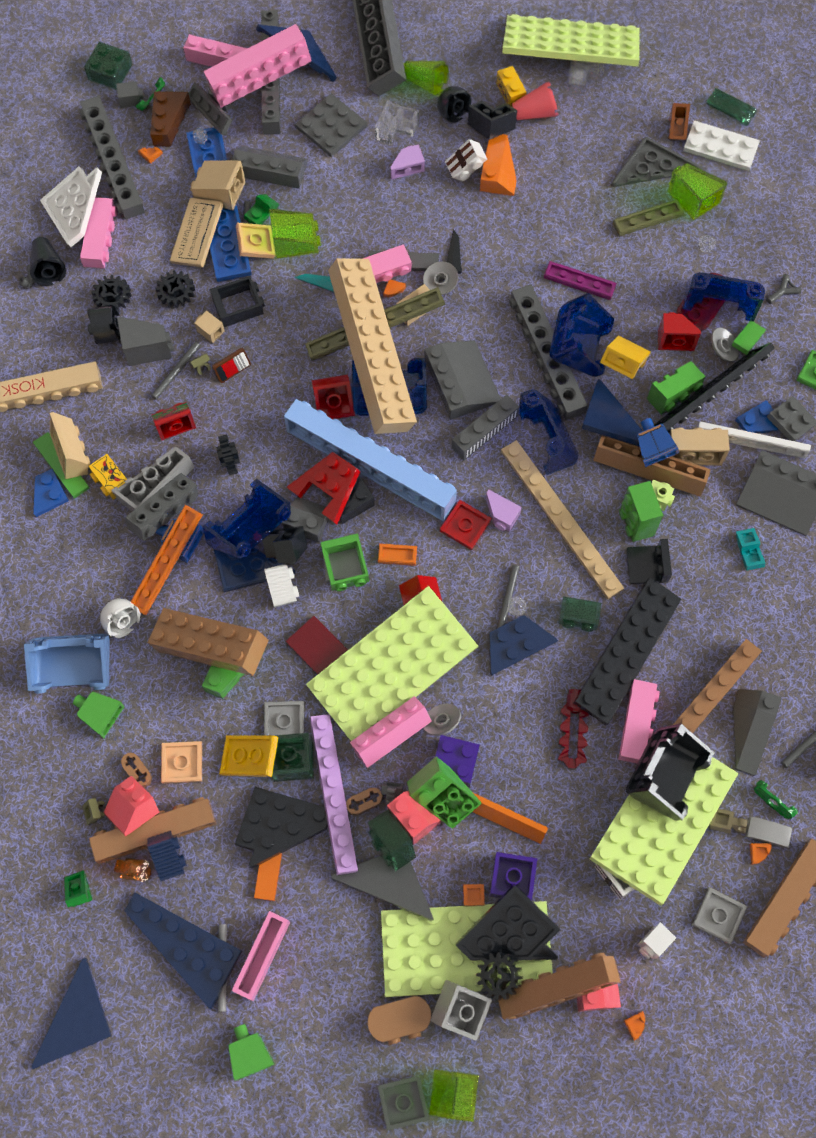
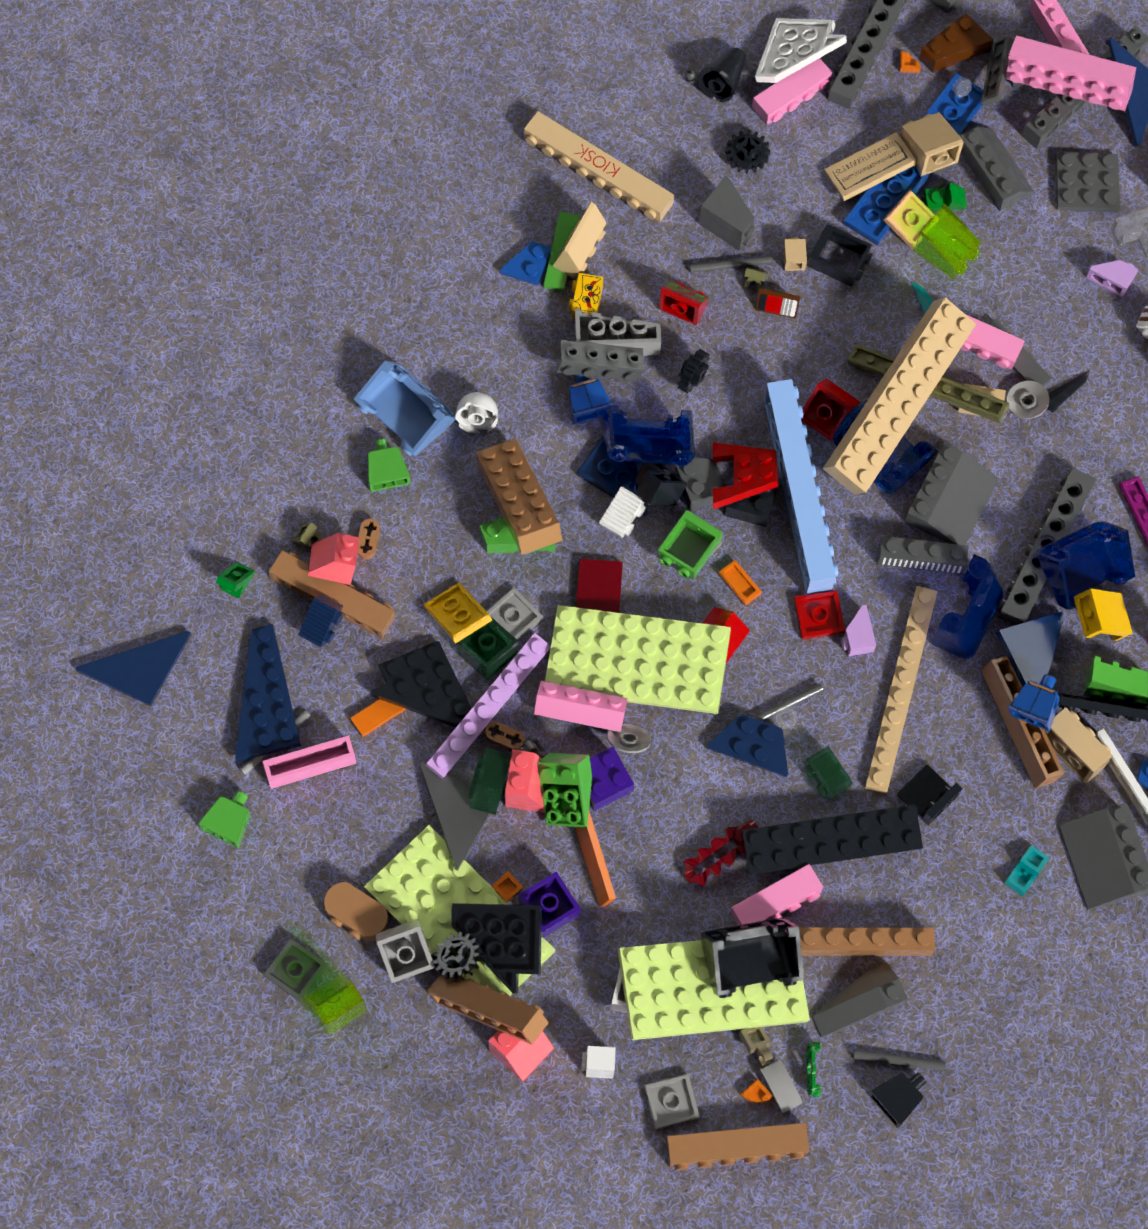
camera: 45 degrees right, 0 degrees up
black brick [87,305,121,344] -> none
clear orange hips [114,858,151,882] -> none
orange tile [130,505,203,615] -> none
green piece [135,77,165,111] -> none
black gear [155,270,195,308] -> none
light nougat tile [161,741,202,784] -> none
orange tile [383,280,406,298] -> none
bright green brick [619,481,663,542] -> none
orange tile [624,1011,645,1041] -> none
yellowish green brick [652,480,675,511] -> none

